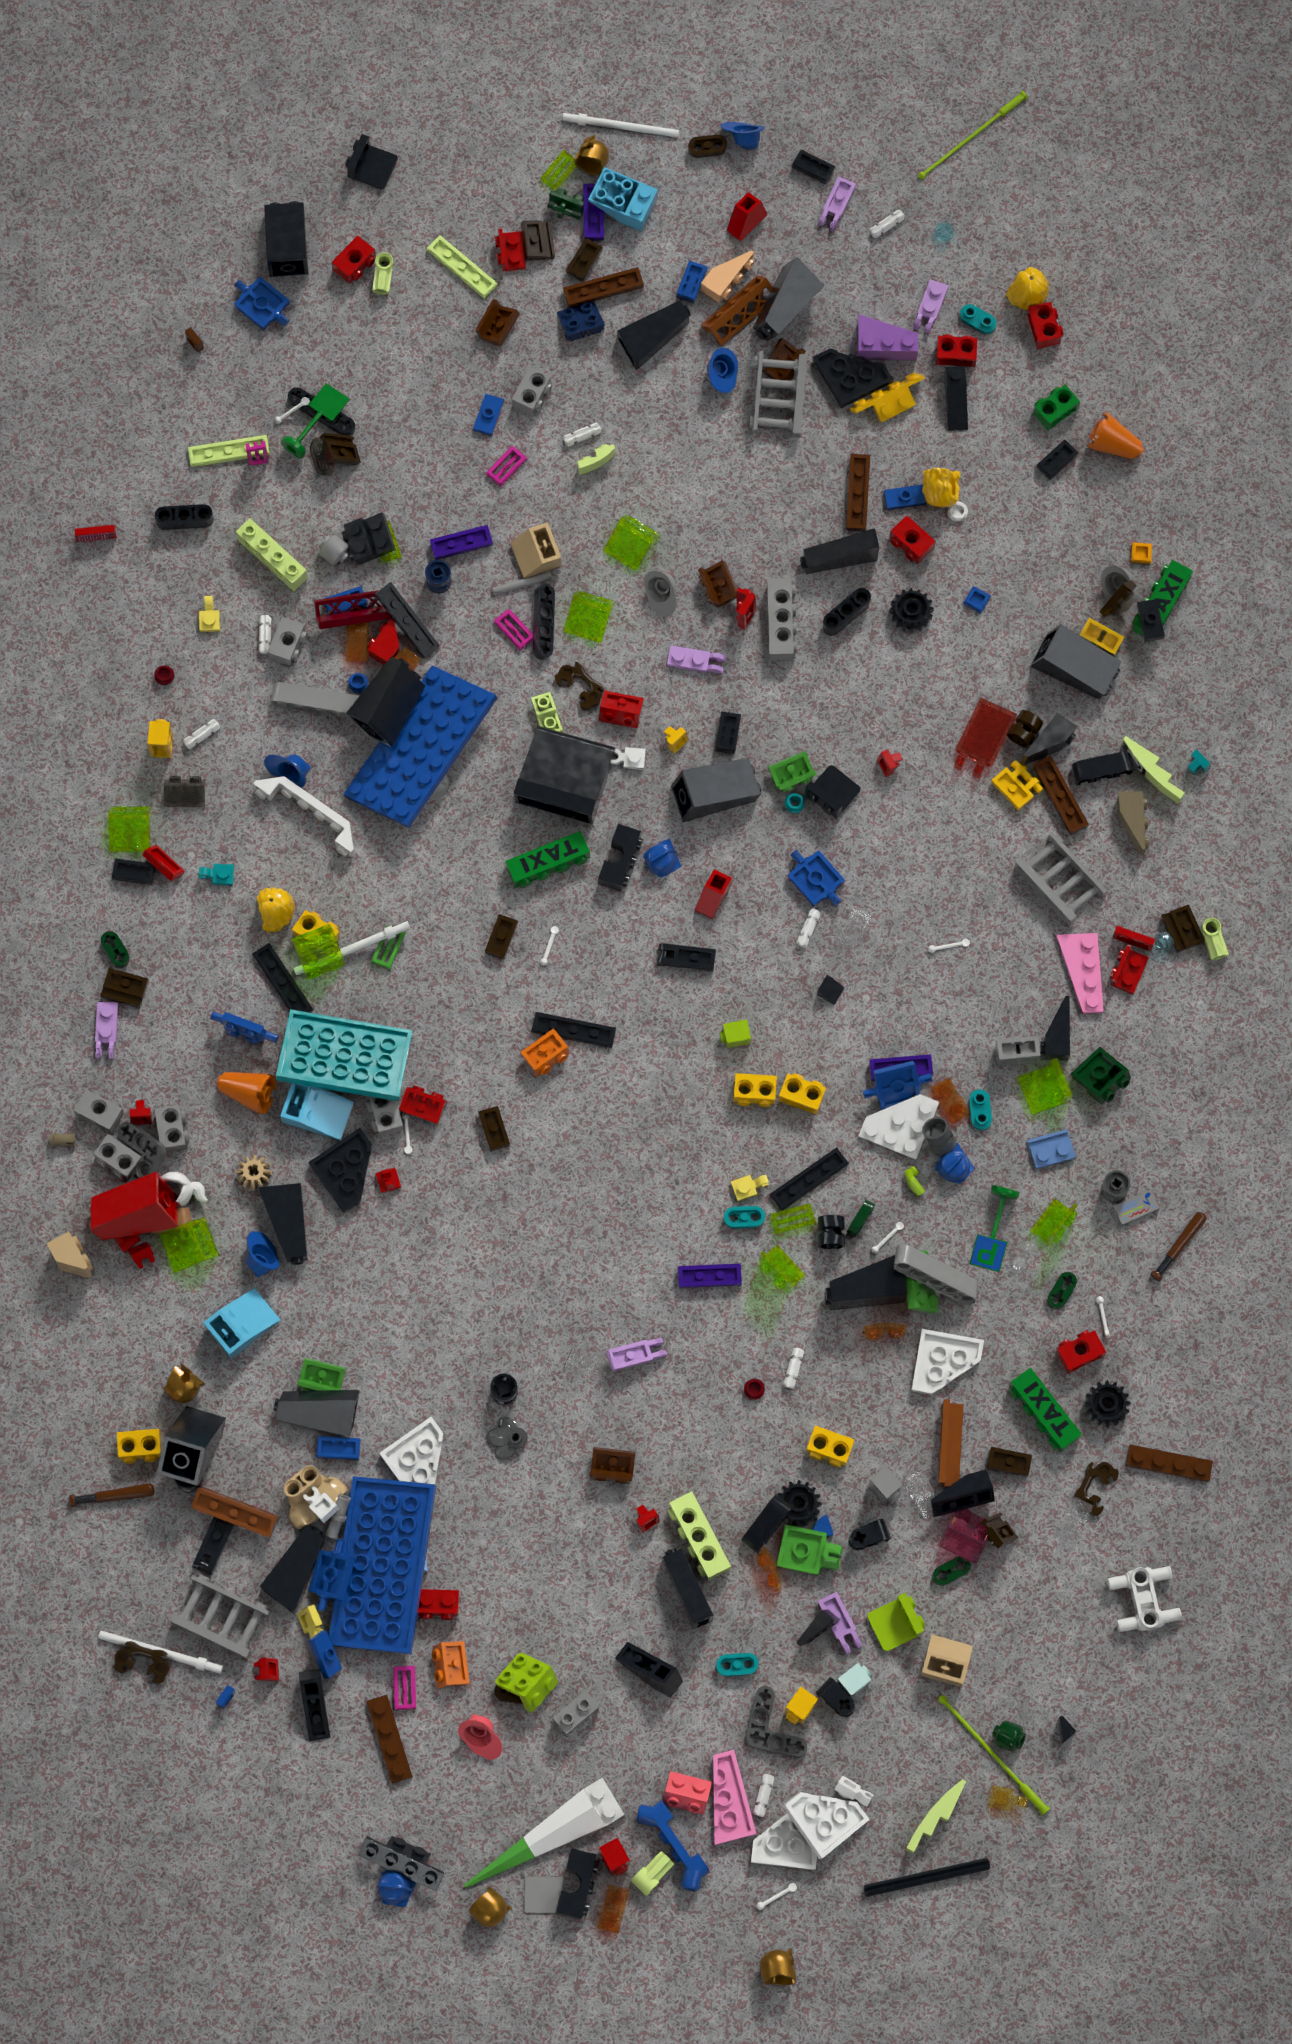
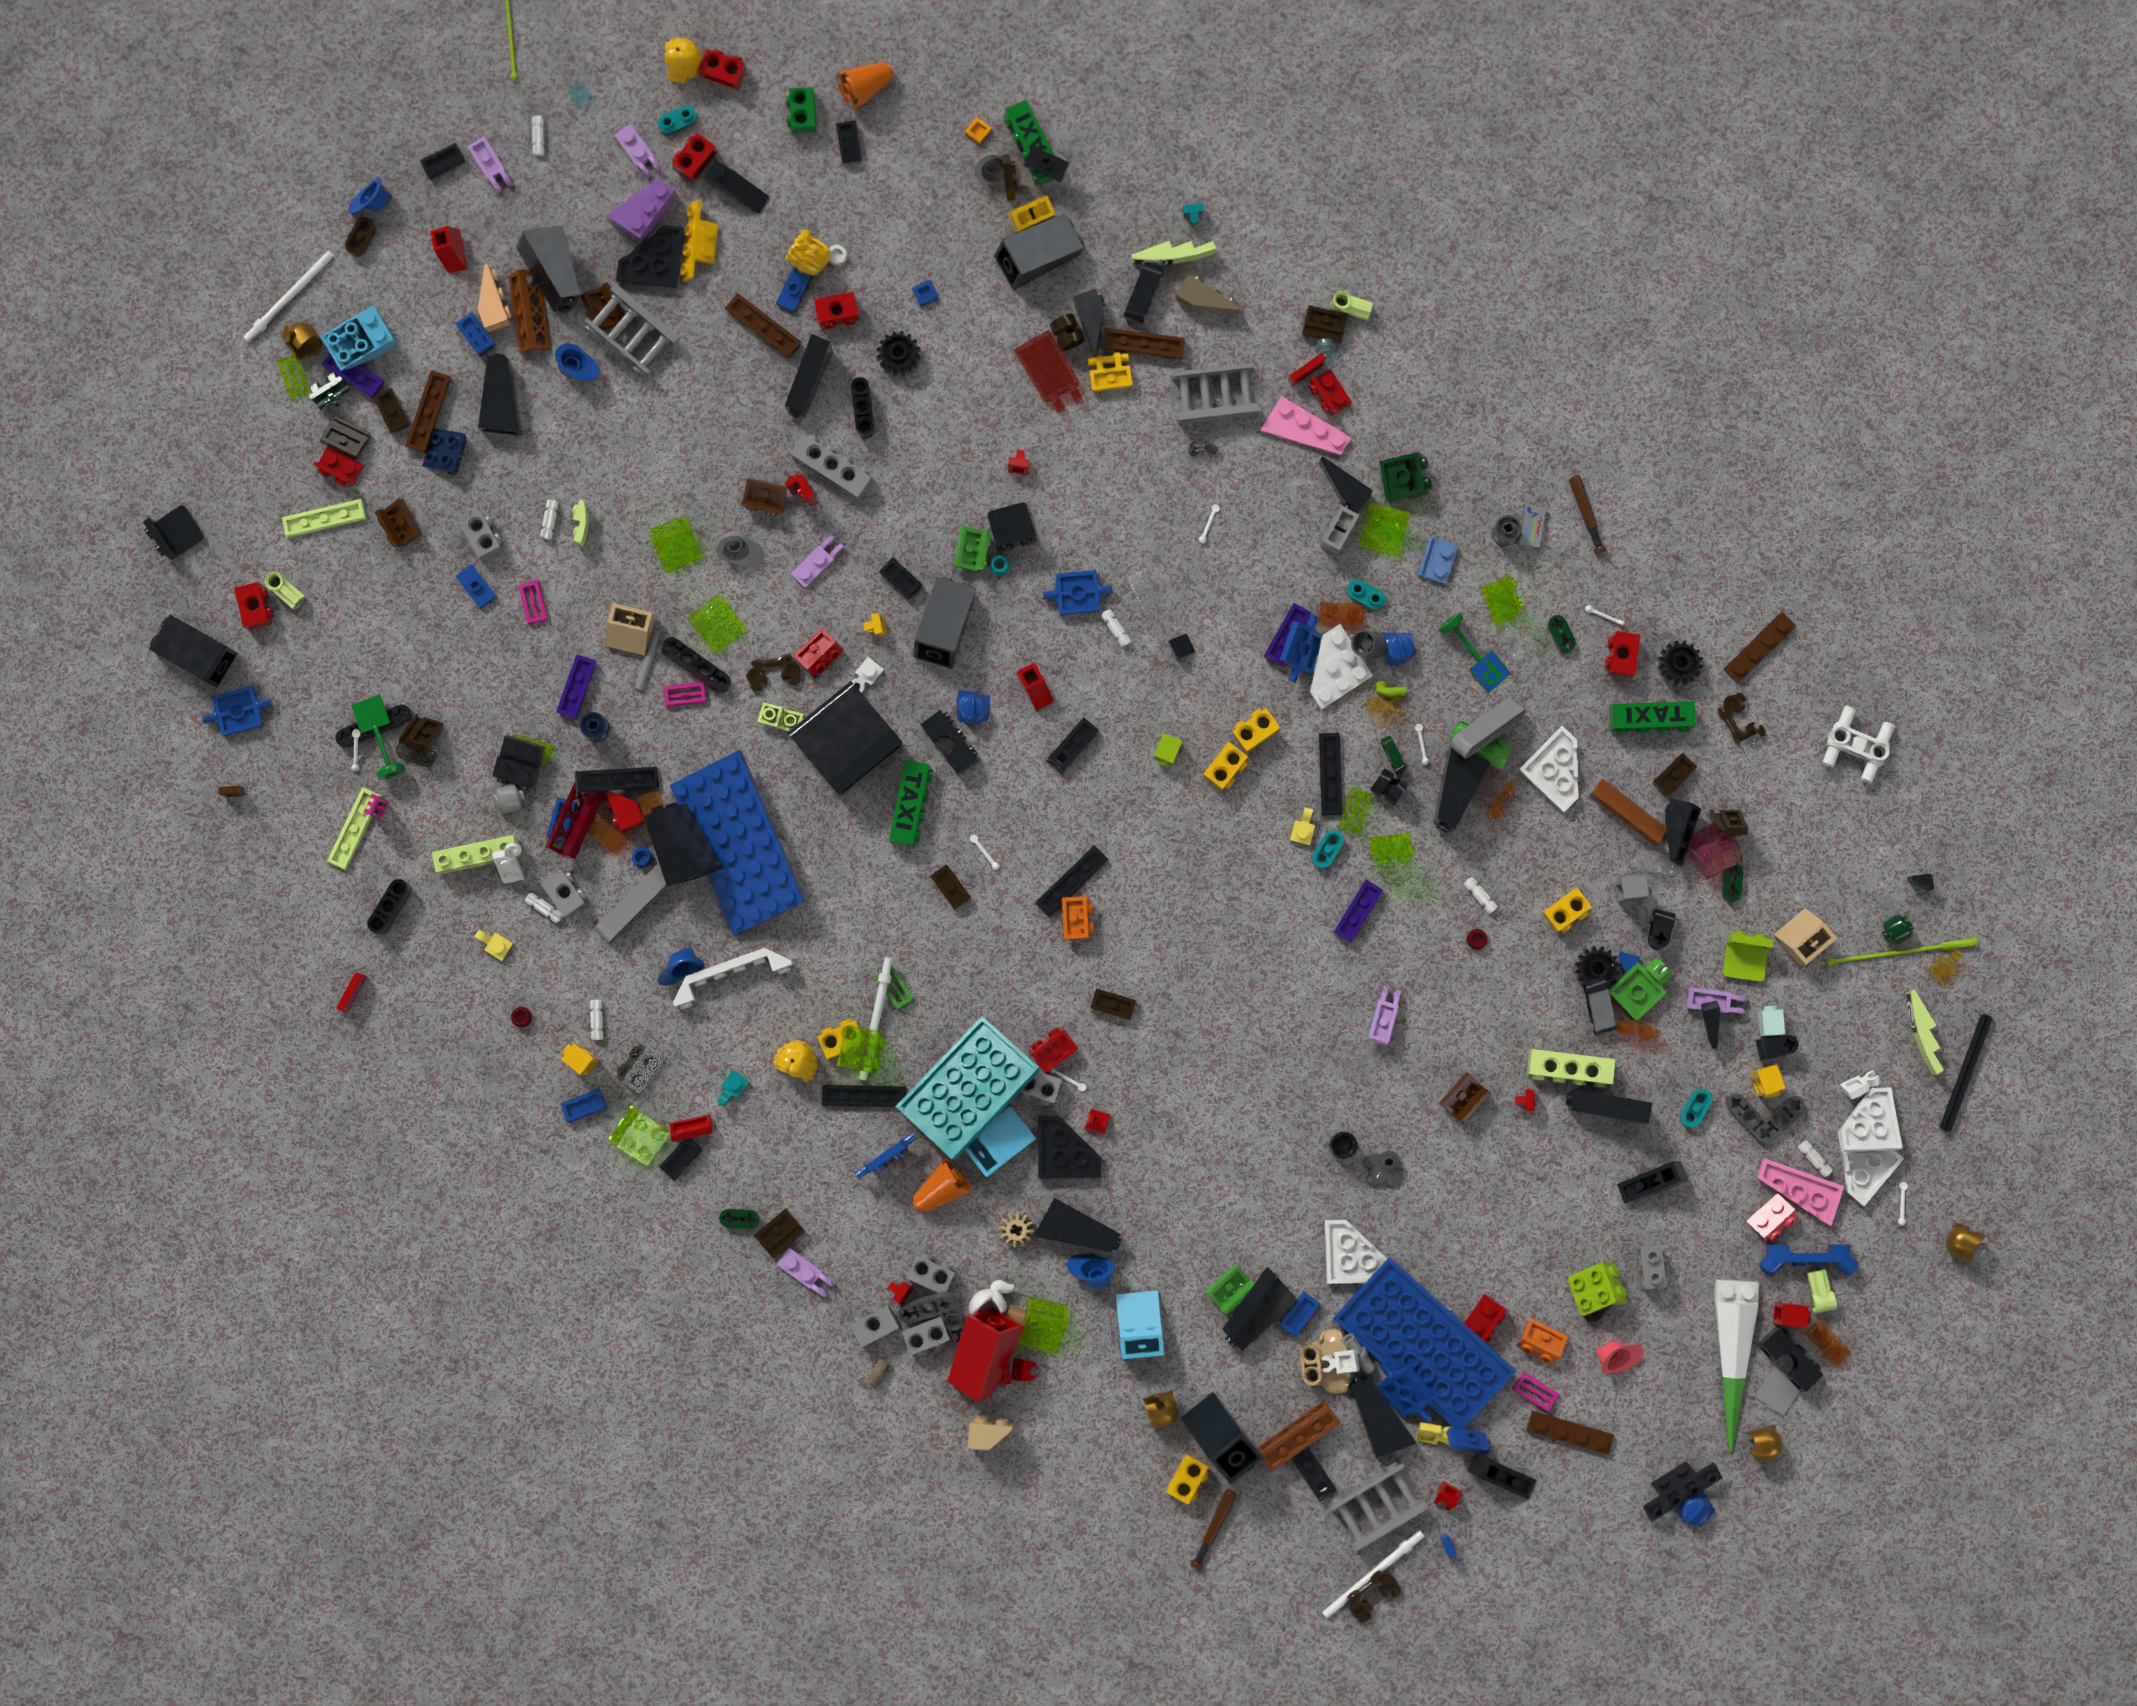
camera: 50 degrees left, 10 degrees up
none -> white hinge [492,843,524,884]
none -> blue plate [560,1088,607,1123]
none -> clear smoke arm [1188,439,1219,456]
none -> clear yellow plate [1365,697,1402,714]

